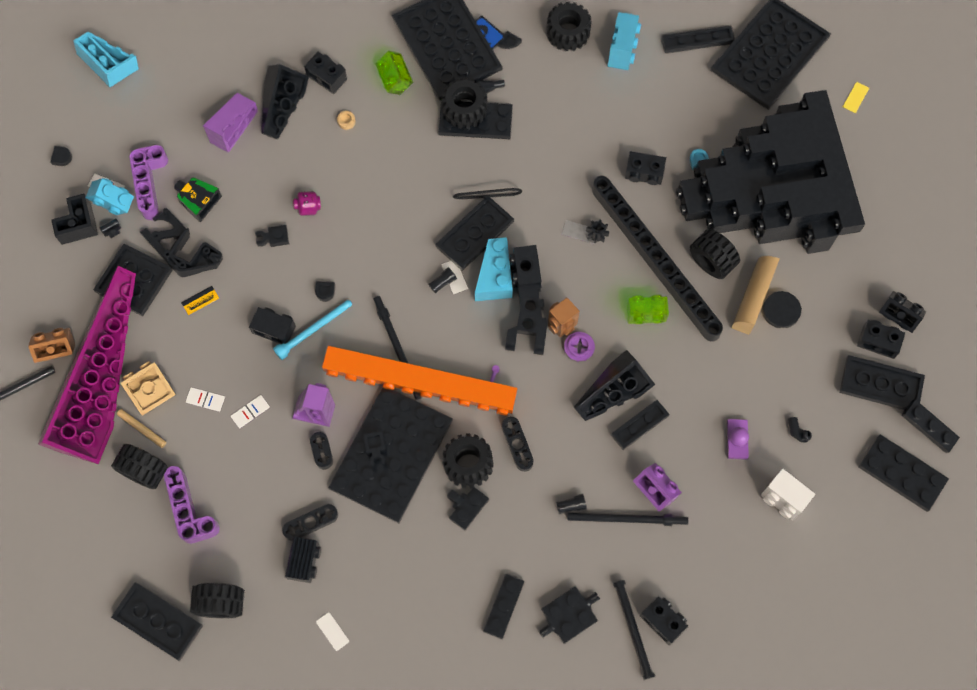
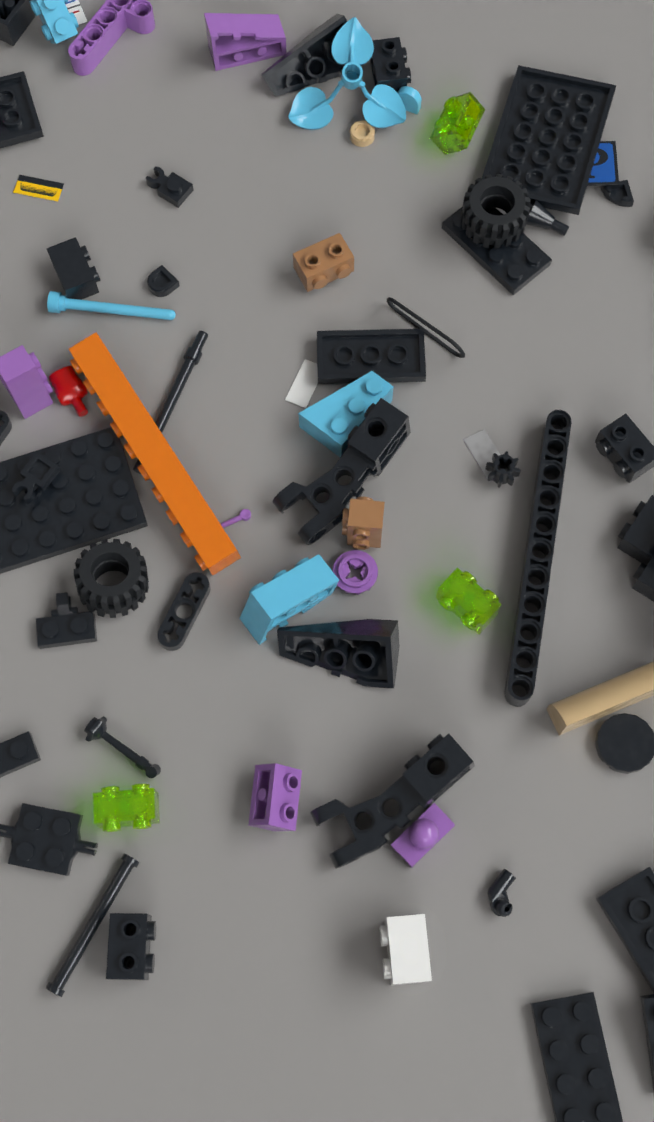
camera: 45 degrees right, 0 degrees up
black plate [99,218,121,238] -> none
black piece [140,208,223,277] -> none
torso [174,178,222,223] -> none
magenta head [293,191,321,216] -> none
black pin [428,267,457,294] -> none
black pin [556,494,587,514] -> none
black bar [568,513,688,526] -> none
black plate [611,400,670,450] -> none
black tyre [689,229,740,279] -> none
none -> red piece [49,365,88,417]
none -> black piece [84,716,161,778]
none -> clear neon green brick [93,784,160,832]
none -> medium azure wedge [239,554,339,645]
none -> medium azure plant [288,17,406,130]
none -> medium nougat brick [293,233,354,292]
none -> black brick [310,733,475,869]
none -> medium azure tile [397,86,422,114]

